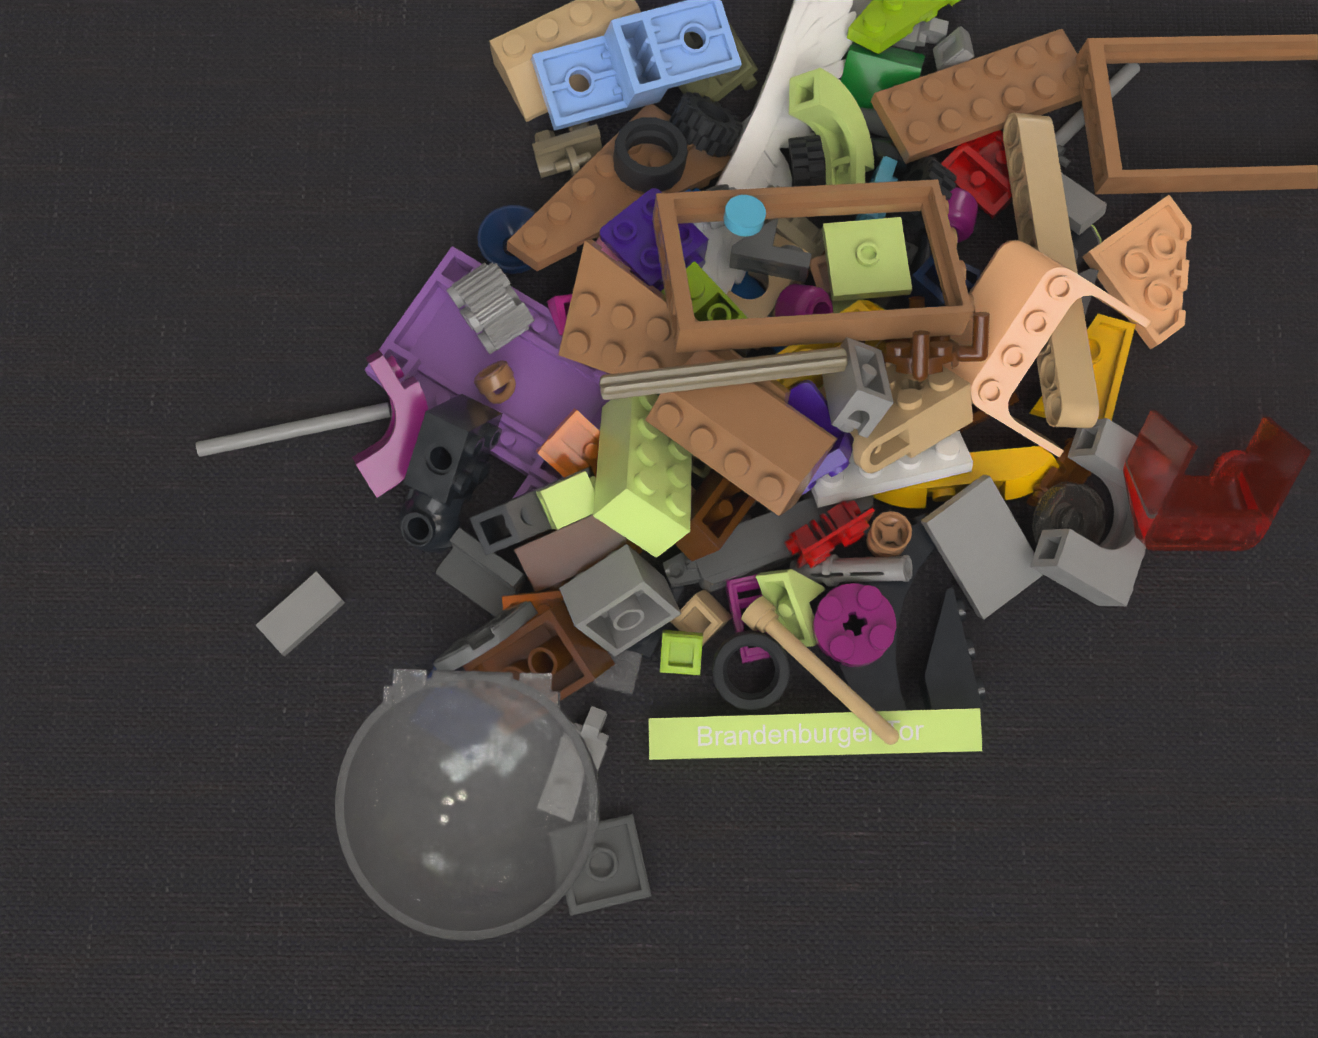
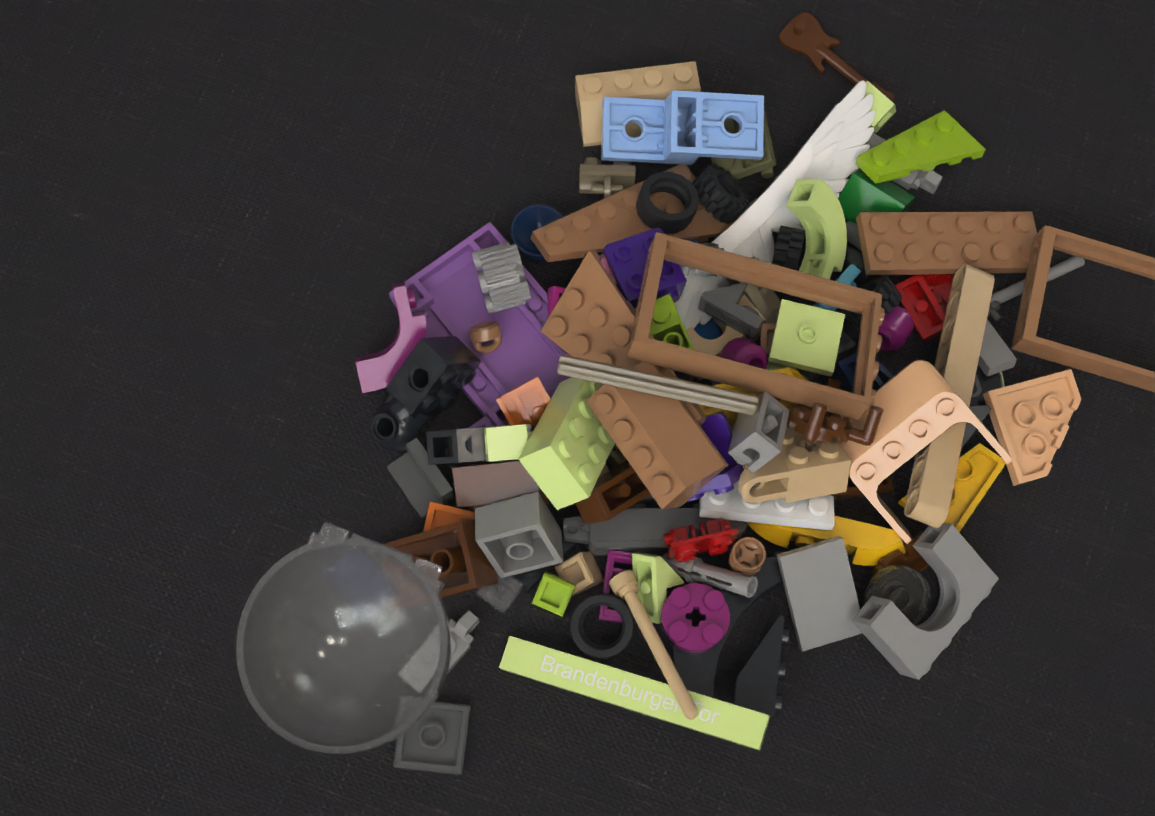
camera: 15 degrees right, 5 degrees down
light grey piece [196,402,391,457] -> none
light grey tile [256,571,345,656] -> none
dark grey tile [433,601,538,675] -> none
medium azure tile [723,195,766,237] -> none
light grey tile [933,26,974,71] -> none
clear red windscreen [1123,410,1311,551] -> none

